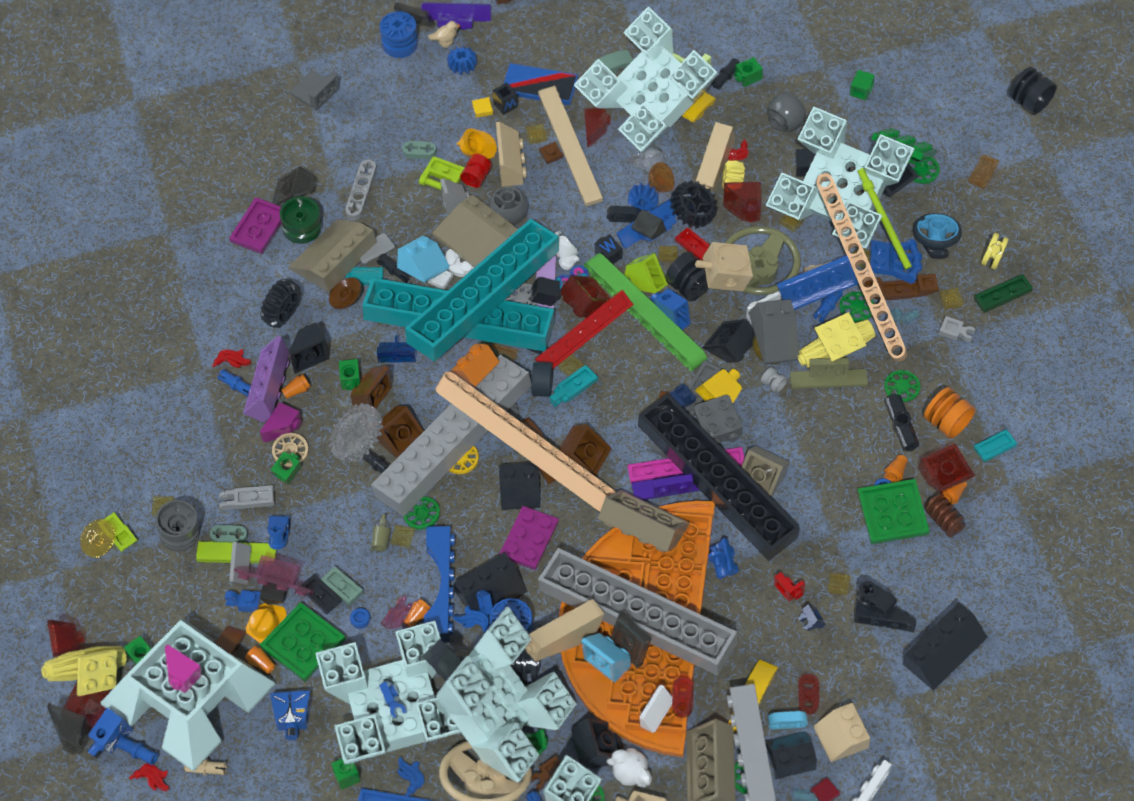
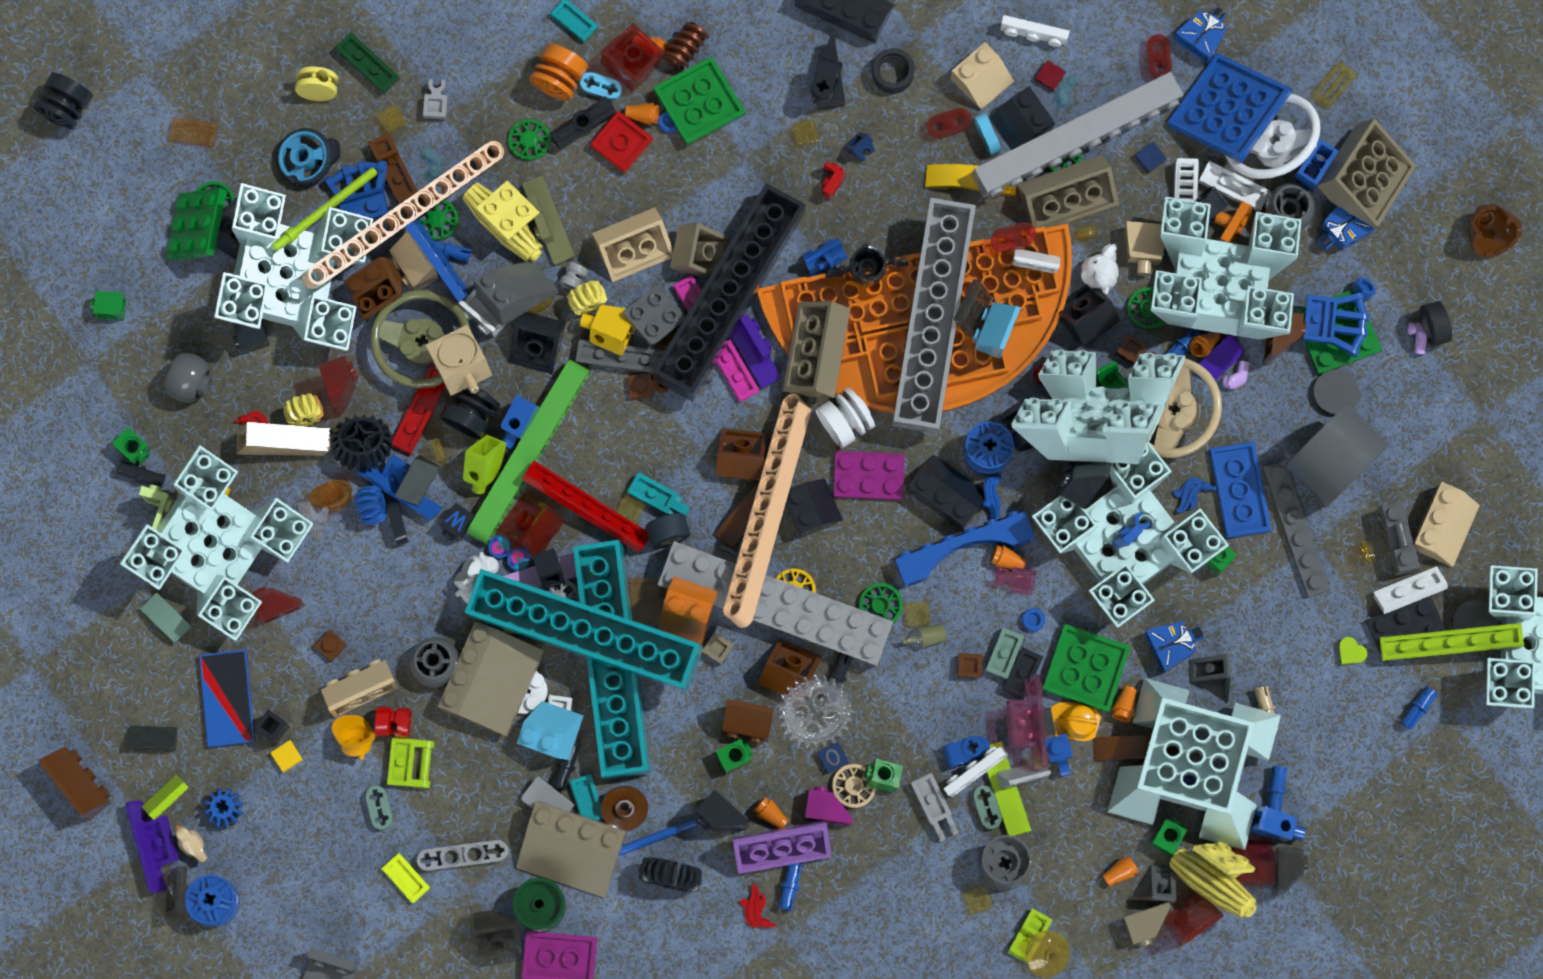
camera: 115 degrees left, 20 degrees up
red piece [129,764,169,791] -> none
dark pink slope [165,644,201,693] -> none
clear blue panel [377,335,416,363] -> none
light grey slope [440,179,469,215] -> none
blue tile [476,590,493,615] -> none
tan slope [525,599,604,662] -> none
clear yellow tile [526,124,547,145] -> none
tan tile [538,86,603,206] -> none
dark blue tile [669,384,696,409] -> none
none -> pearl dark grey slope [127,726,177,751]
none -> lime tile [142,774,188,820]
none -> reddish brown slope [344,257,402,320]
none -> neon yellow tile [381,853,430,904]
none -> light yellow gear [567,281,607,315]
none -> medium azure beam [580,72,622,102]
none -> red plate [590,111,653,174]
none -> tan slope [592,207,673,282]
none -> blue bar [620,818,698,856]
none -> dark tan plate [702,632,734,665]
none -> white wheel [815,387,875,449]
none -> dark blue tile [817,742,849,774]
none -> black helmet [826,243,908,287]
none -> black tyre [872,48,915,94]
none -> white plate [944,746,1009,797]
none -> reddish brown plate [958,653,982,679]
none -> clear yellow tile [1074,225,1098,240]
none -> orange cone [1103,856,1139,887]
none -> dark tan slope [1123,902,1171,948]
none -> dark grey slope [1127,865,1176,904]
none -> dark grey slope [1190,654,1231,704]

